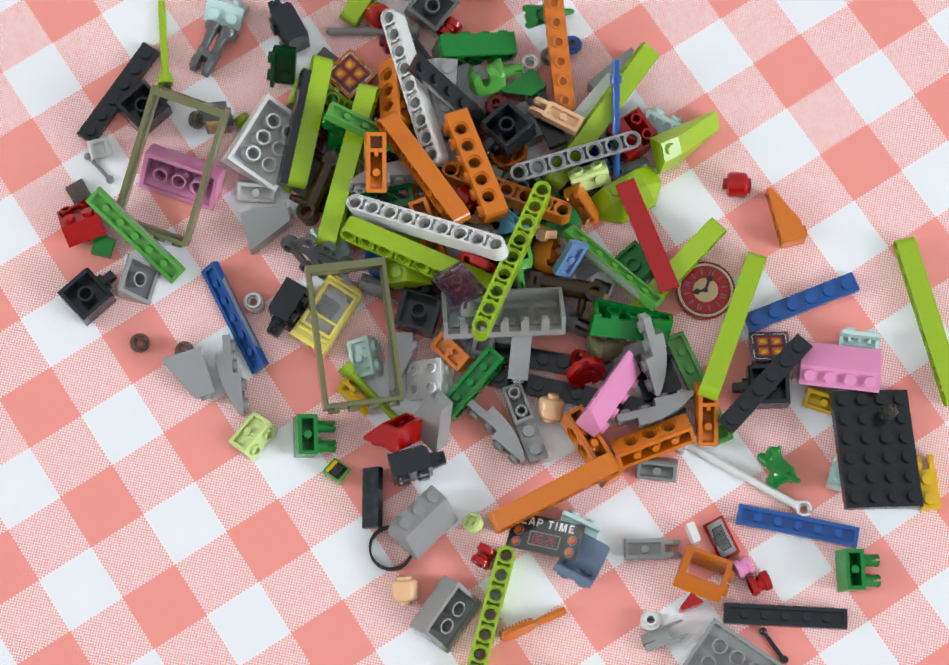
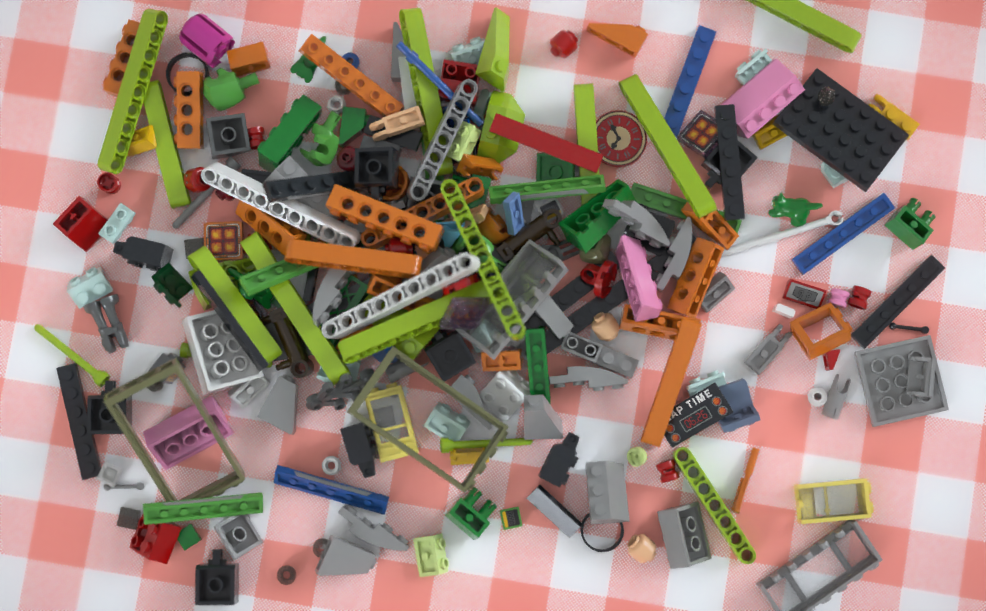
camera: 45 degrees left, 10 degrees up
red slope [363,413,422,452] -> none
orange slope [364,132,386,193] -> none
light grey hinge [460,300,477,317] -> none

